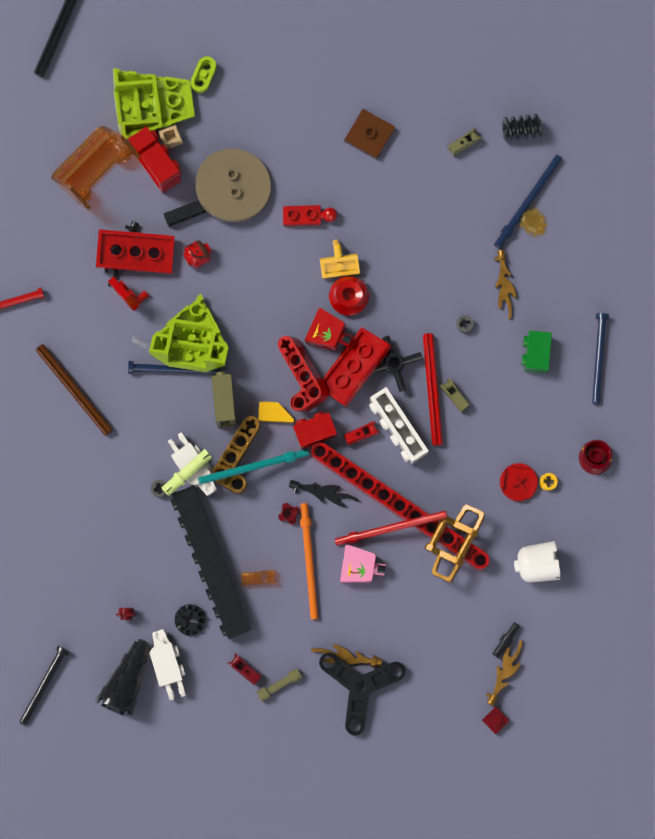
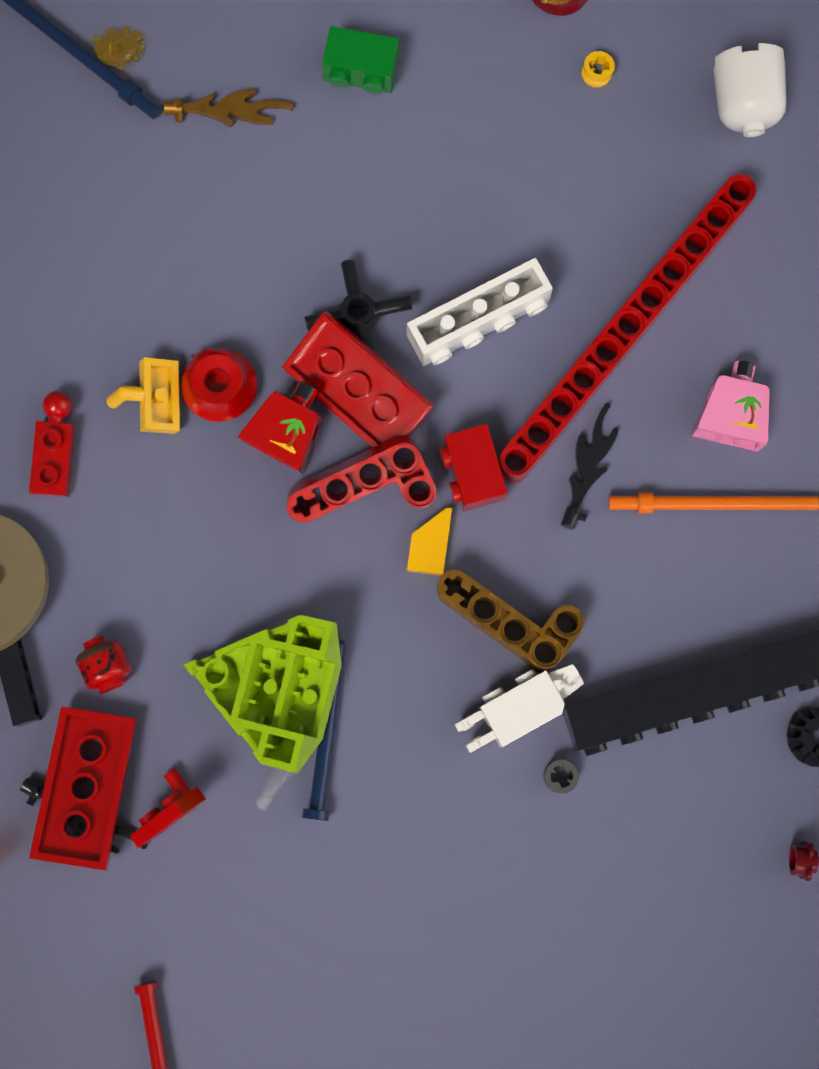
camera: 85 degrees left, 0 degrees up
reddish brown axle [36,344,113,436] -> none
yellowish green pin [161,449,212,496] -> none
teal bar [198,449,309,485] -> none
olive brick [212,372,236,428] -> none
clear orange bar [241,570,277,585] -> none
dark red plate [278,503,300,525] -> none
red bar [335,510,448,546] -> none
red bar [343,421,380,446] -> none
red axle [423,333,443,446] -> none
pearl gold bar [424,505,485,583] -> none
olive bar [440,378,471,412] -> none
dark grey bush [457,315,474,334] -> none
red tile [499,463,538,502] -> none

